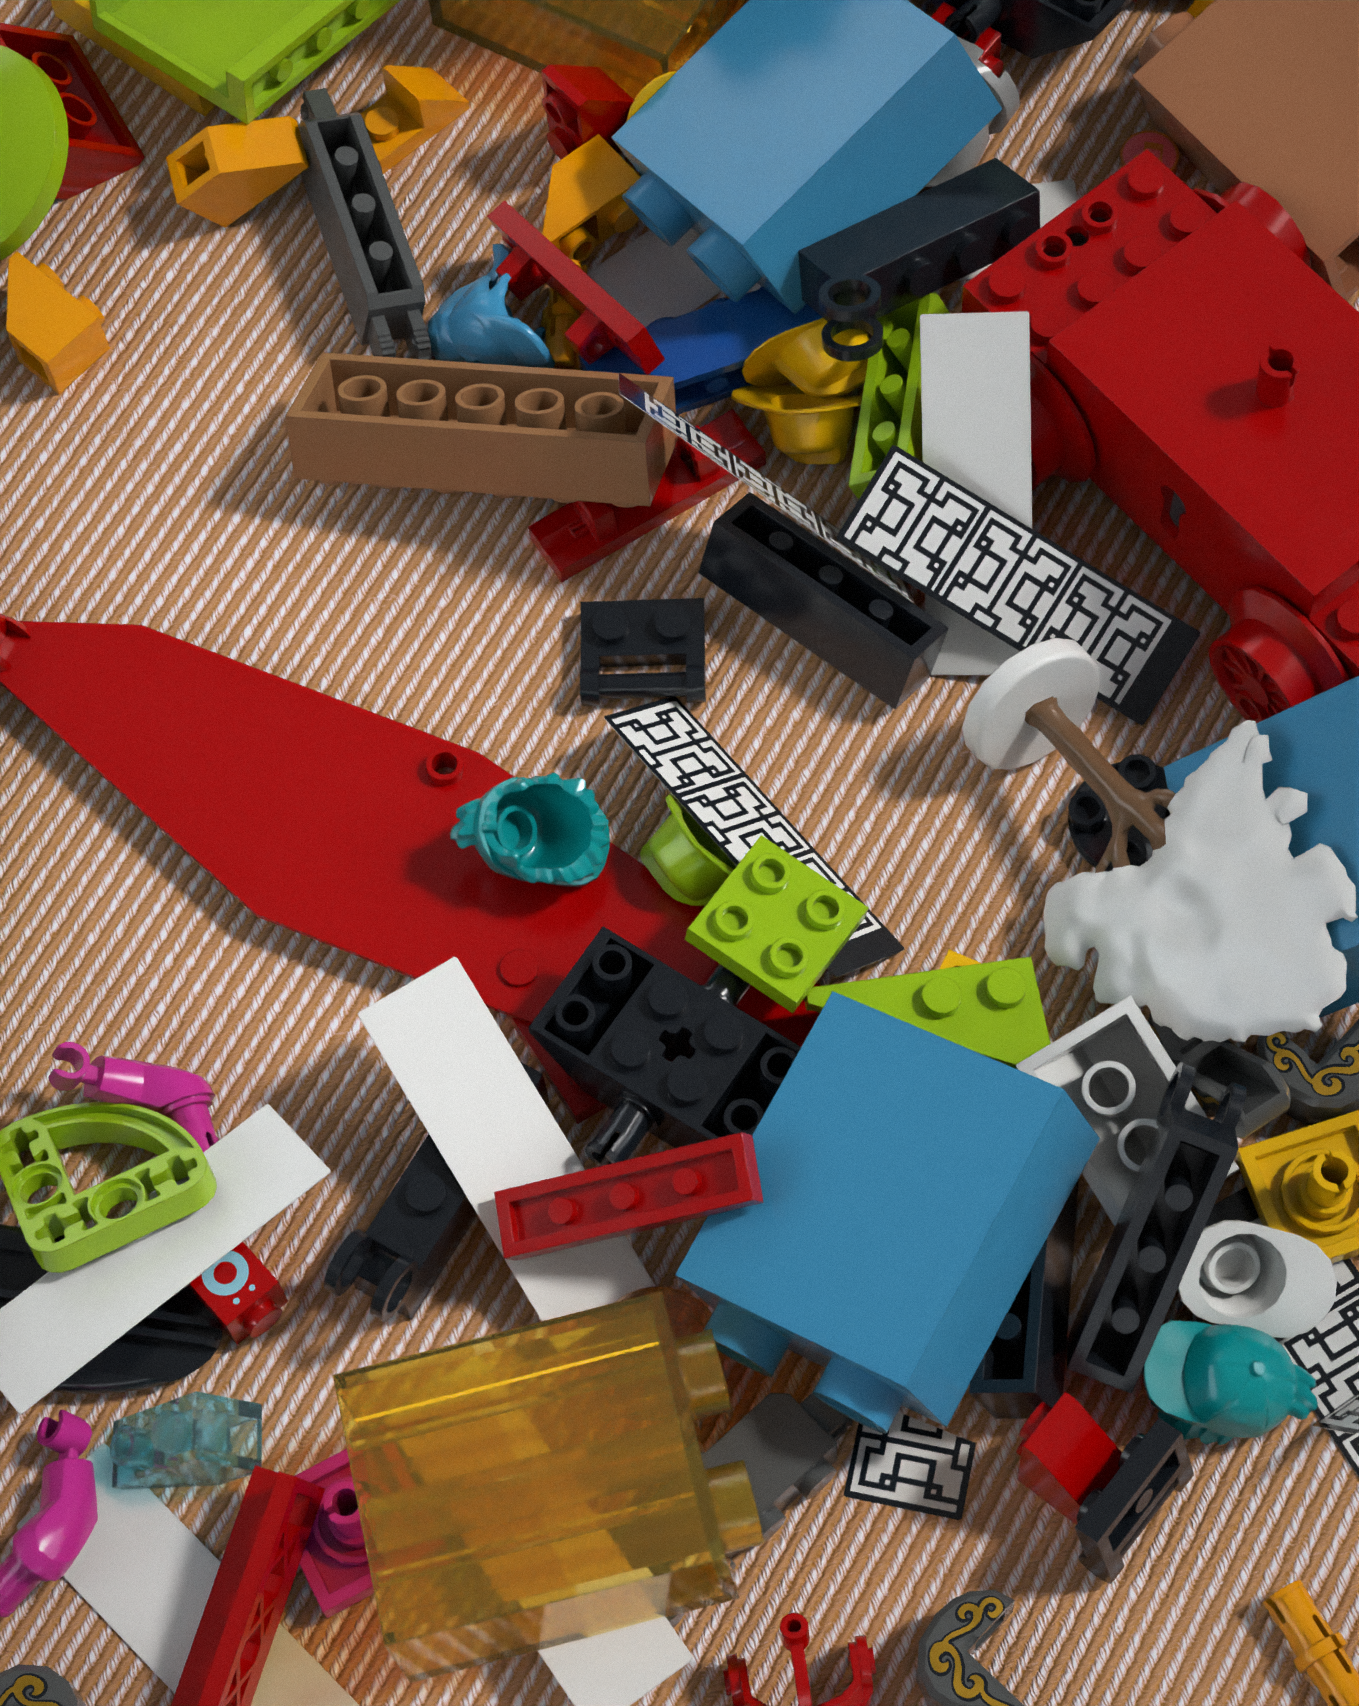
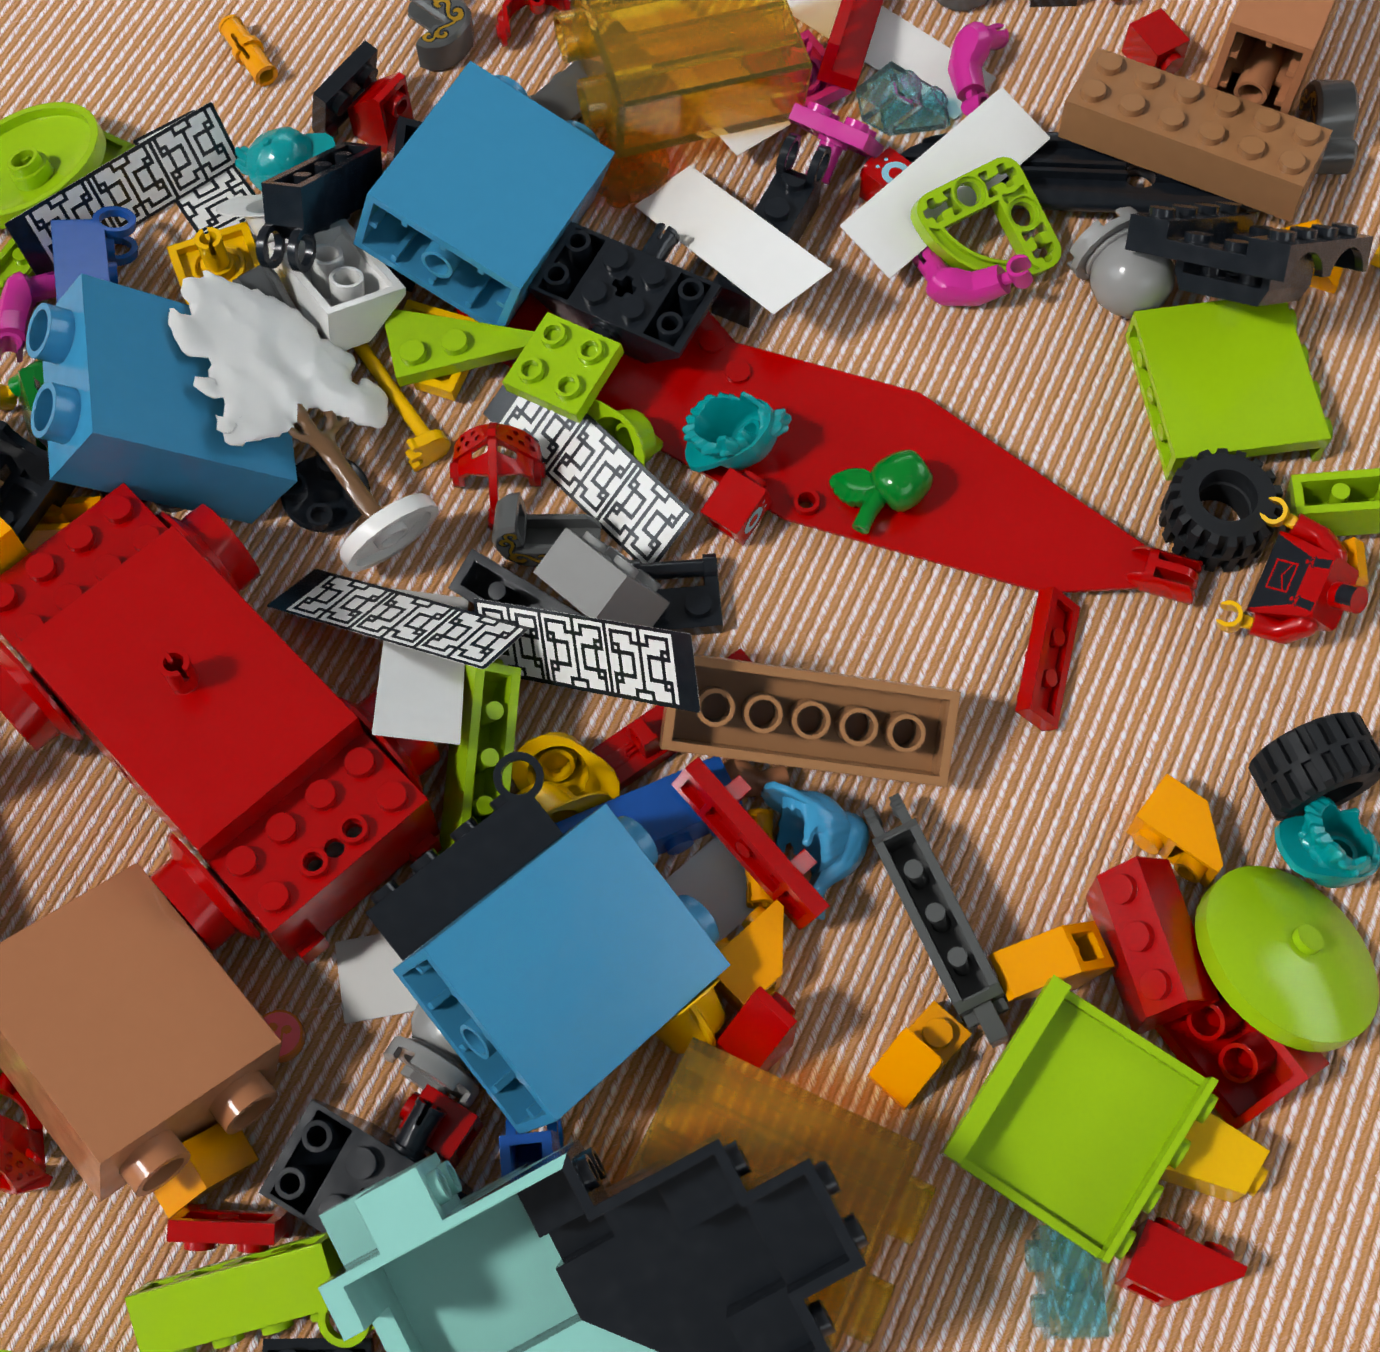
camera: 170 degrees right, 0 degrees up
red plate [494,1132,764,1261] -> none
none -> yellow piece [353,343,451,472]
none -> red helmet [450,422,546,530]
none -> dark grey animal [492,492,602,567]
none -> light grey brick [533,527,670,627]
none -> red brick [700,467,772,546]
none -> dark pink plate [788,101,884,185]
none -> green piece [829,449,933,534]
none -> red plate [1015,586,1081,731]
none -> red slope [1086,856,1220,1035]

